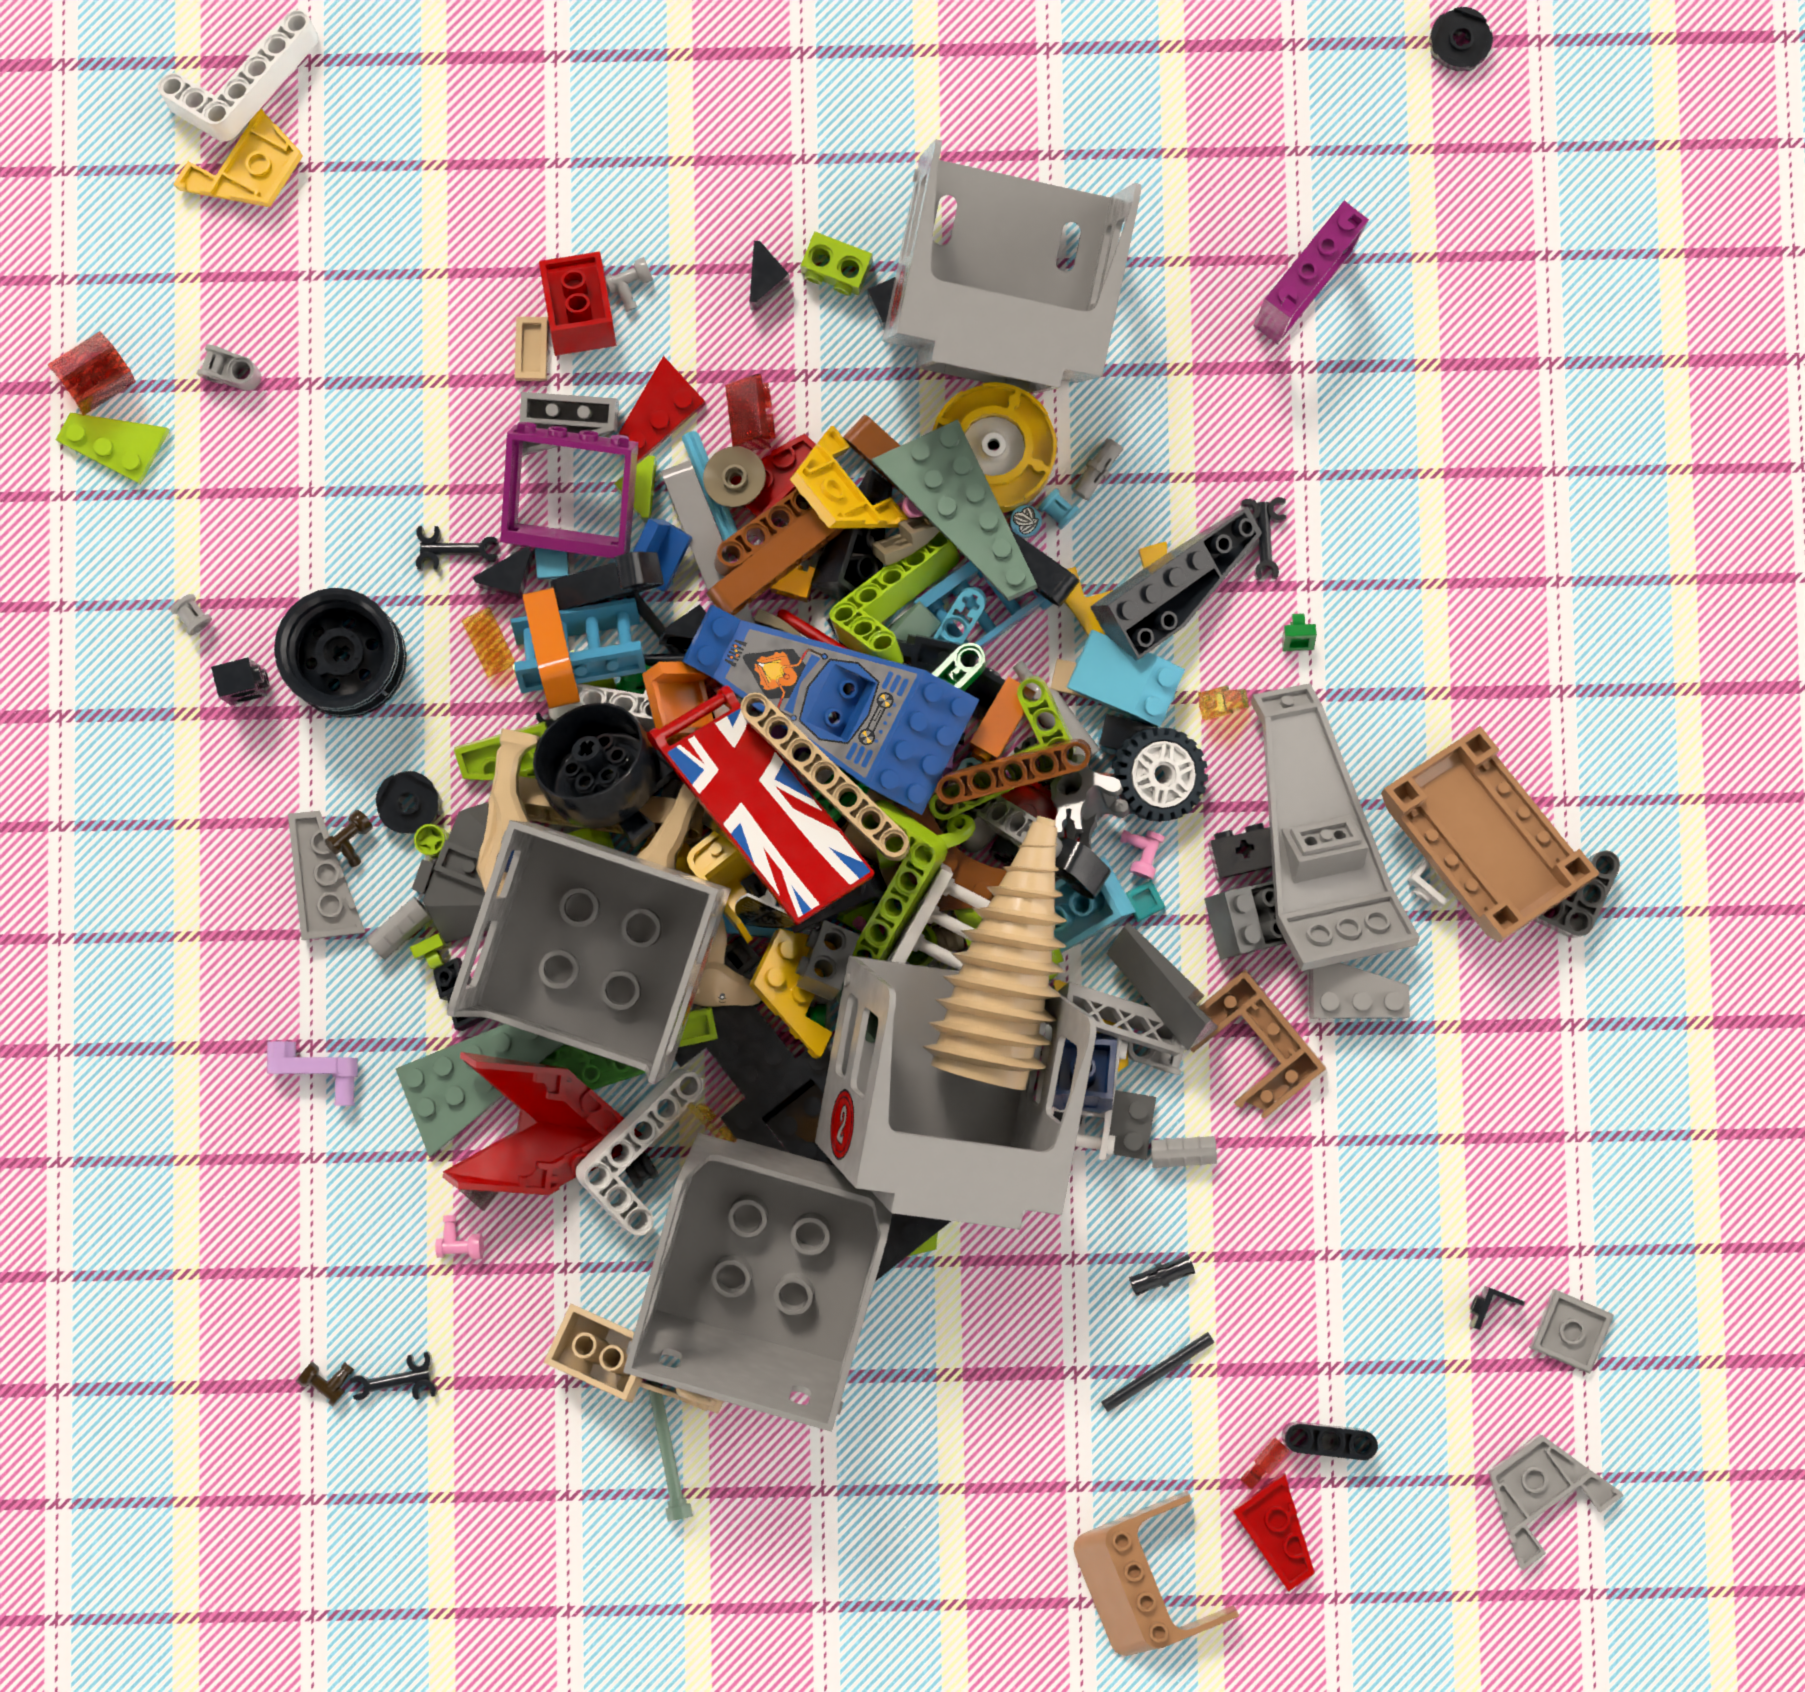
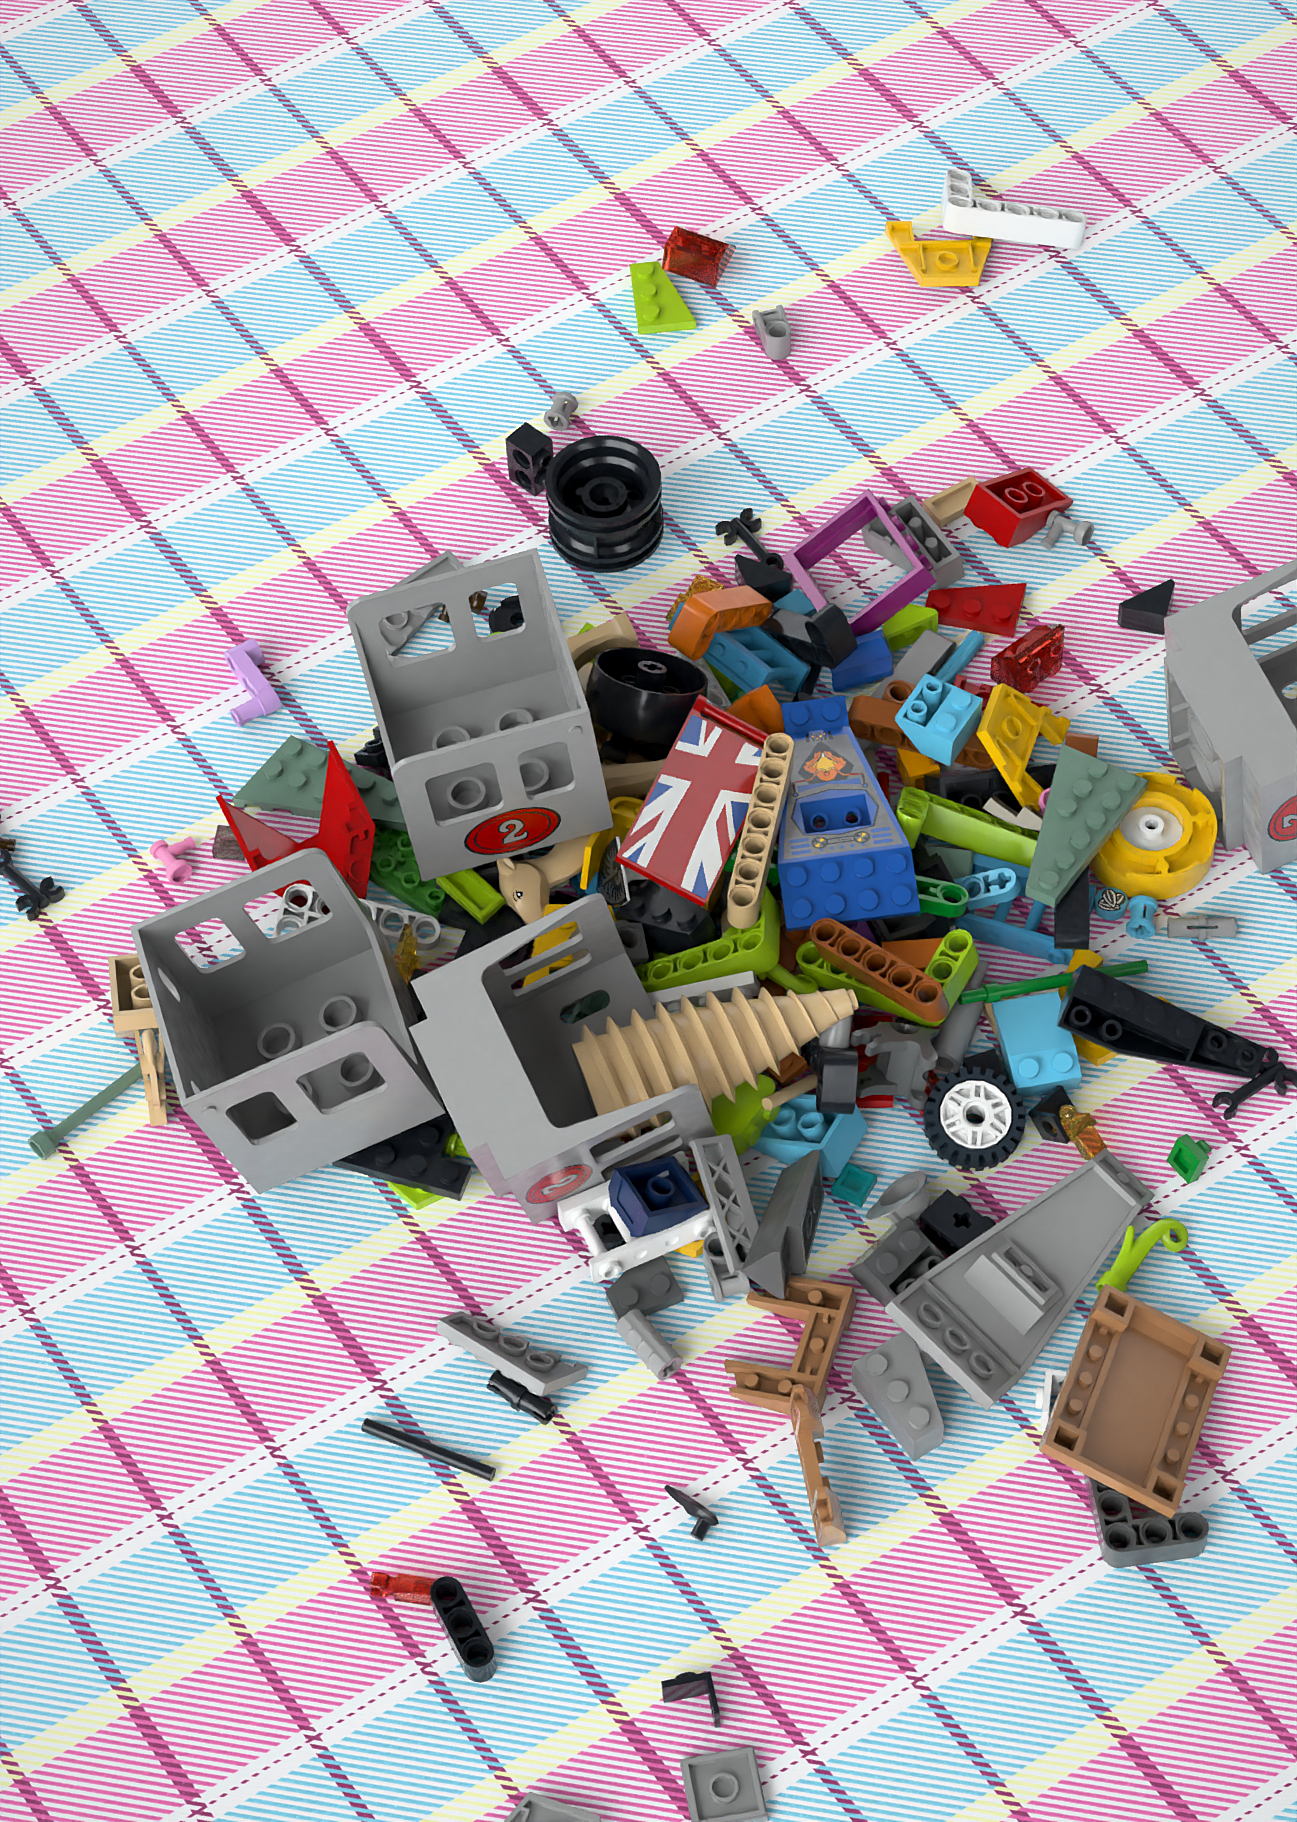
camera: 60 degrees right, 30 degrees down
dark tan dish [703,446,766,508] -> none
medium nougat windscreen [1073,1491,1239,1656] -> none
bright pink piece [1120,830,1165,880] -> none
red wing [1232,1473,1315,1592] -> none
none -> light grey wing [436,1311,588,1396]
none -> black bar [664,1485,719,1541]
none -> medium nougat wedge [789,1384,847,1548]
none -> light grey piece [866,1171,931,1225]
none -> medium azure slope [895,673,983,766]
none -> green bar [958,960,1148,1005]
none -> black bracket [1028,1085,1077,1144]
none -> lime plant [1095,1218,1189,1293]

